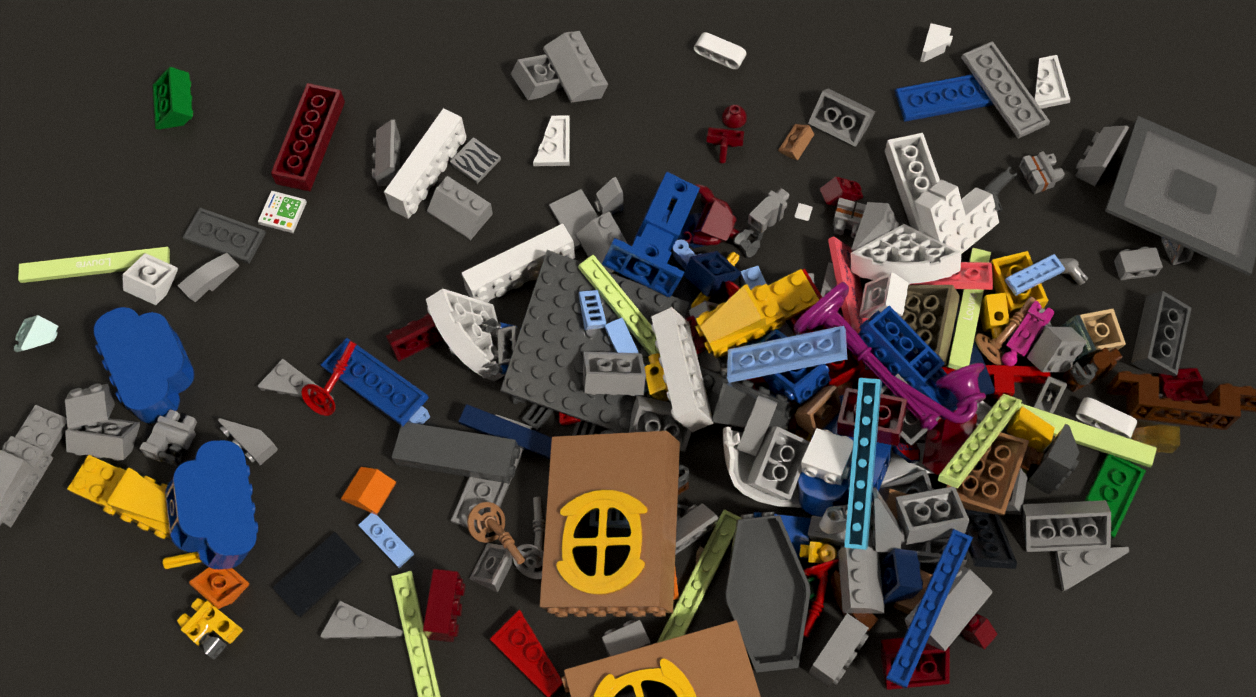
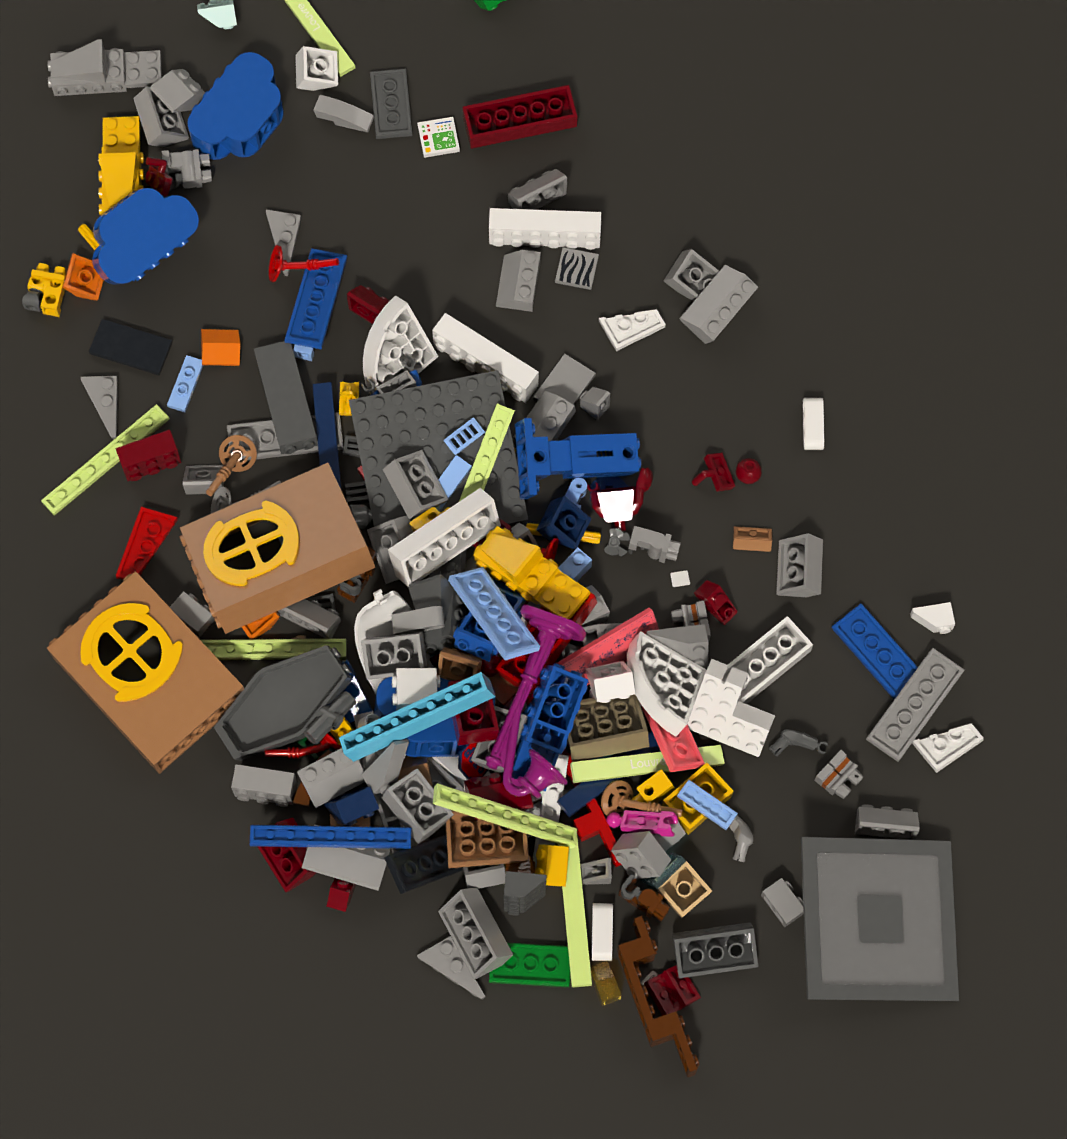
camera: 60 degrees right, 5 degrees up
light grey slope [218,418,278,465] -> none
none -> dark red plate [145,157,172,196]
none -> dark grey piece [304,691,356,744]
none -> yellow hips [339,382,359,416]

